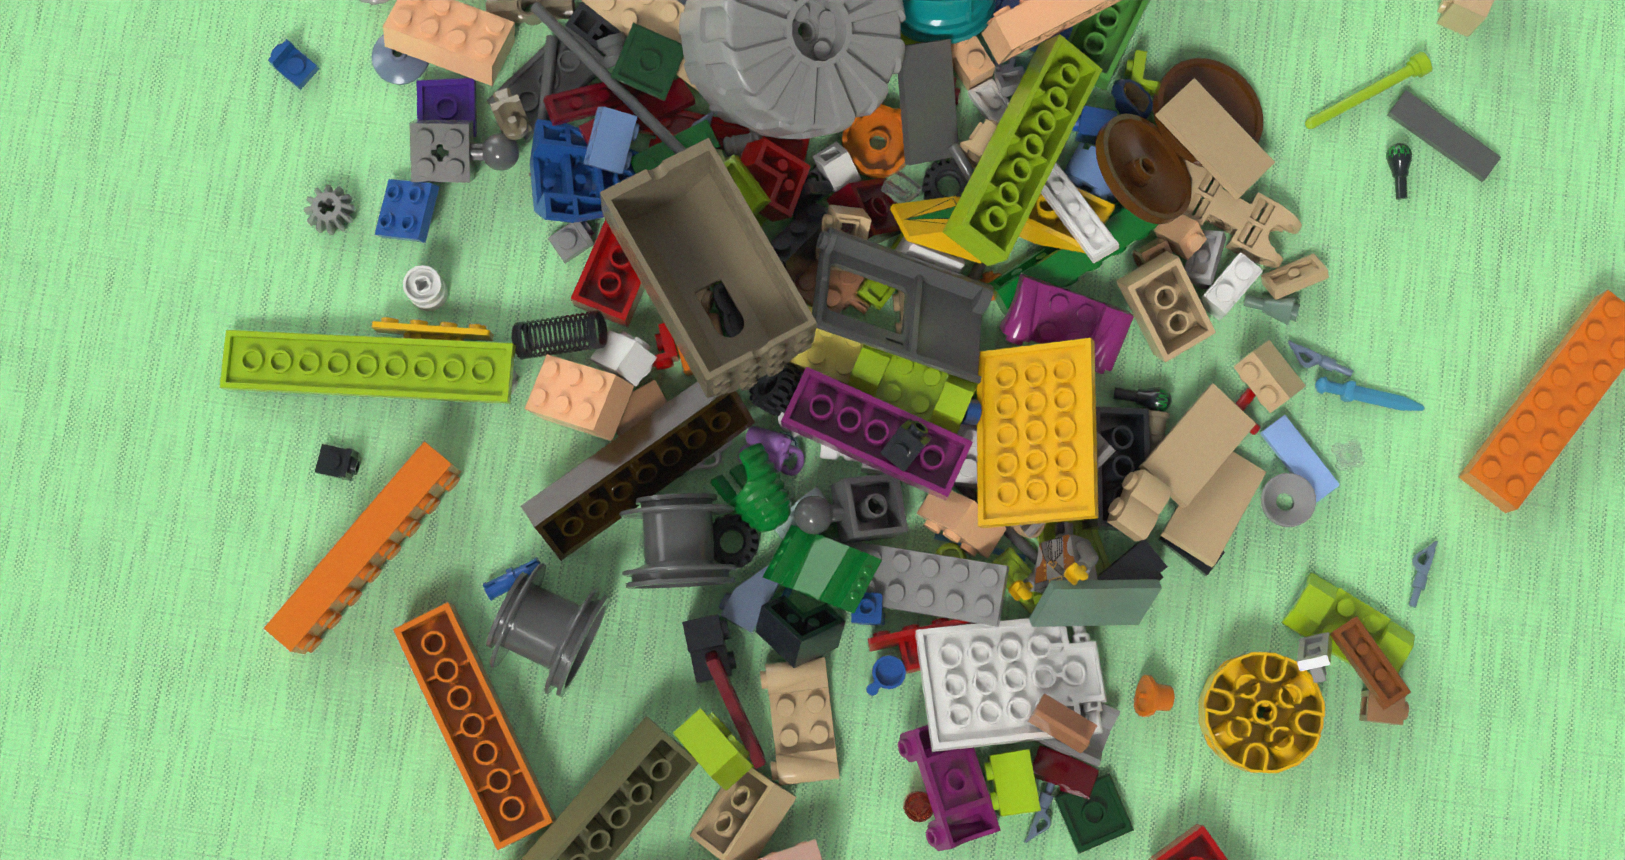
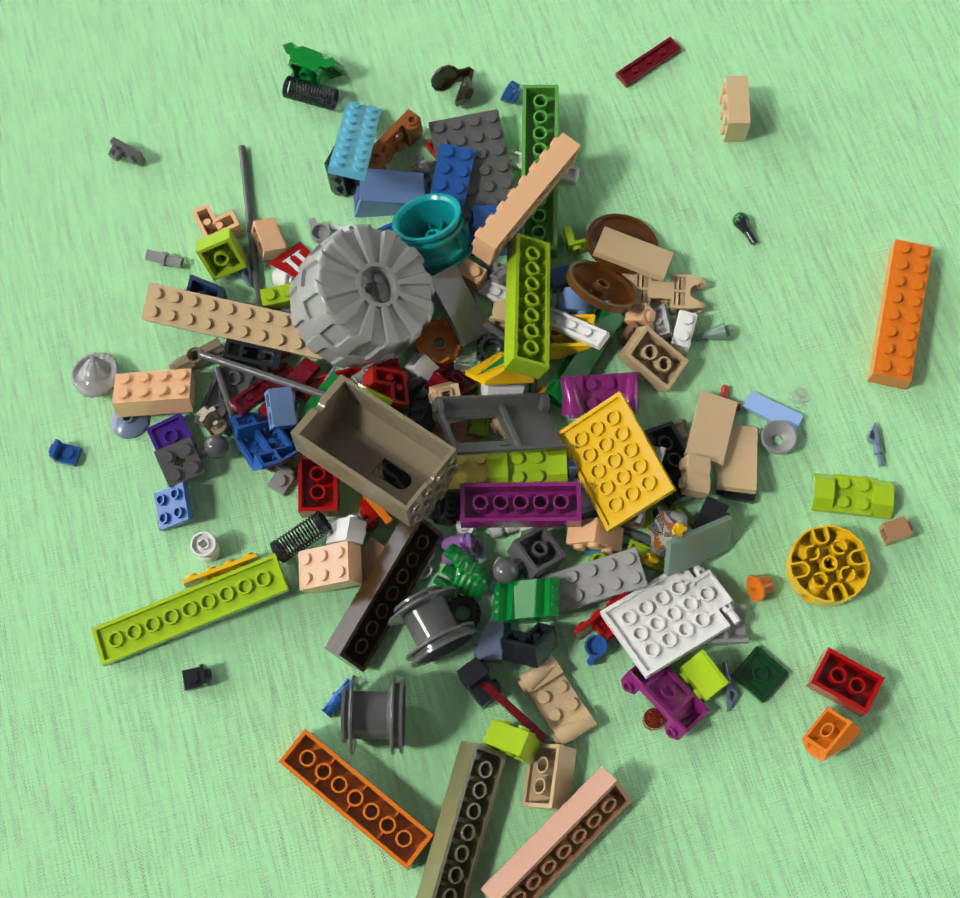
camera: 20 degrees left, 10 degrees down
orange brick [263,441,461,654] -> none
light grey gear [304,184,356,235] -> none
dark grey wheel [596,32,626,69] -> none
dark green tile [611,22,684,101] -> none
blue bracket [851,593,885,626] -> none
black bracket [880,418,933,472] -> none
nougat panel [1027,693,1098,754] -> none
dark red slope [1032,746,1099,799] -> none
dark blue rock [1111,79,1153,119] -> none
black piece [1113,387,1172,412] -> none
tan brick [1234,340,1306,413] -> none
tan plate [1261,253,1329,300] -> none
sand blue hand [1288,340,1353,377] -> none
light grey hinge [1297,632,1332,683] -> none
lime piece [1305,51,1433,129] -> none
dark azure sword [1315,377,1425,411] -> none
dark orange plate [1330,616,1411,710] -> none
dark grey tile [1387,90,1501,182] -> none

